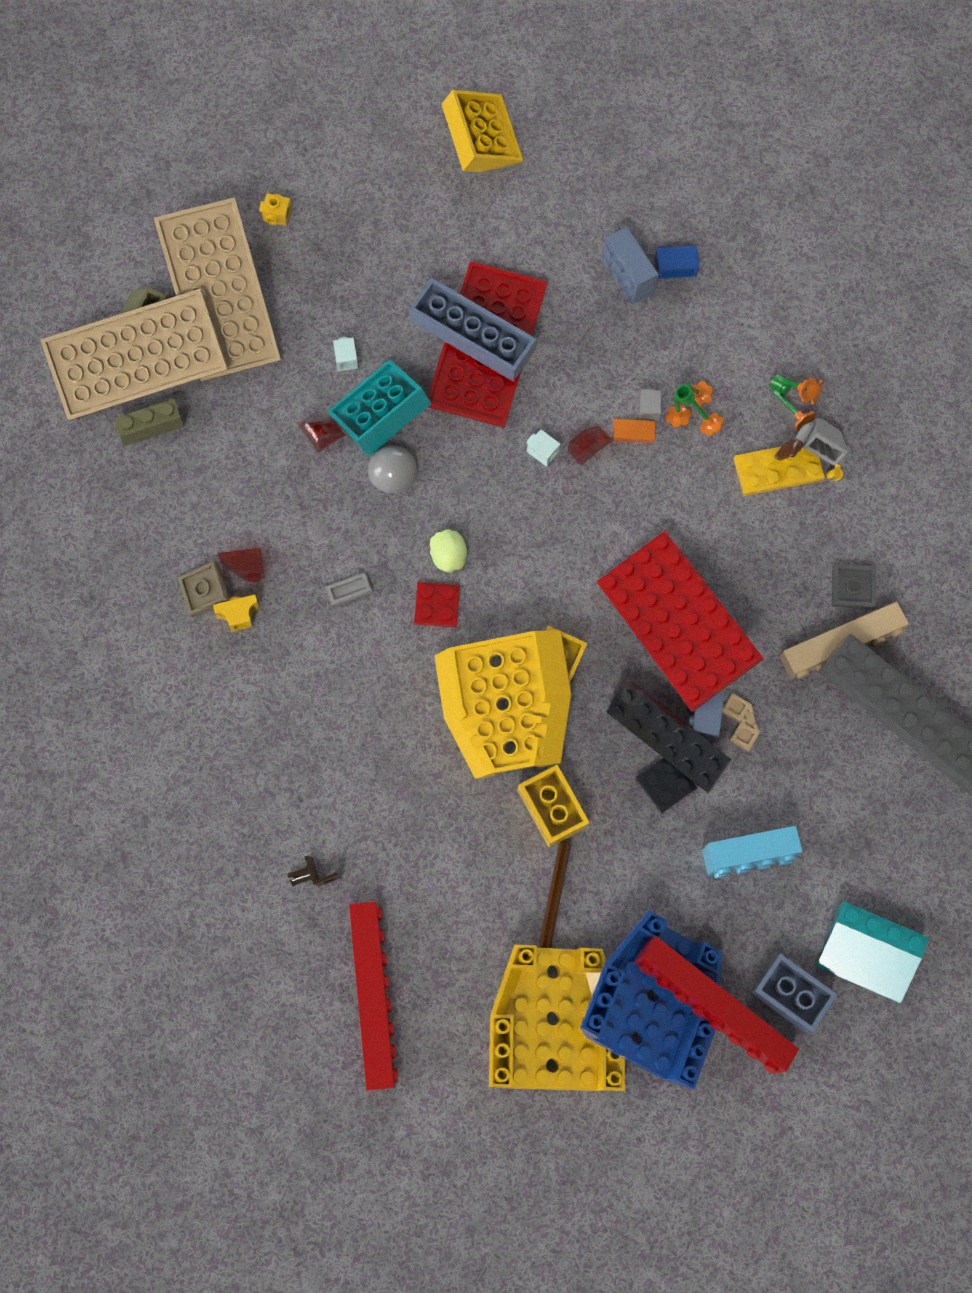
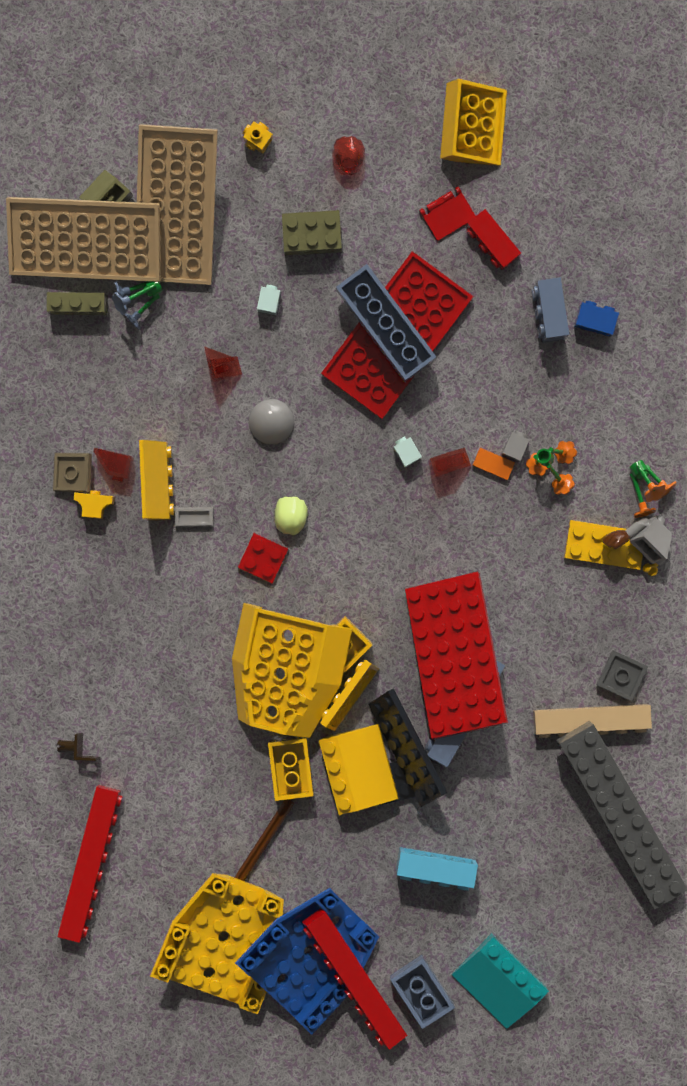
camera: 25 degrees right, 15 degrees up
teal slope [327,359,431,457] -> none
tan tile [722,693,760,752] -> none
none -> plant [112,281,163,330]
none -> yellow slope [139,440,174,521]
none -> olive brick [282,210,342,256]
none -> yellow slope [319,724,398,815]
none -> yellow plate [320,660,379,731]
none -> clear red hair [332,136,365,176]
none -> red piece [419,187,476,241]
none -> red brick [466,209,521,270]

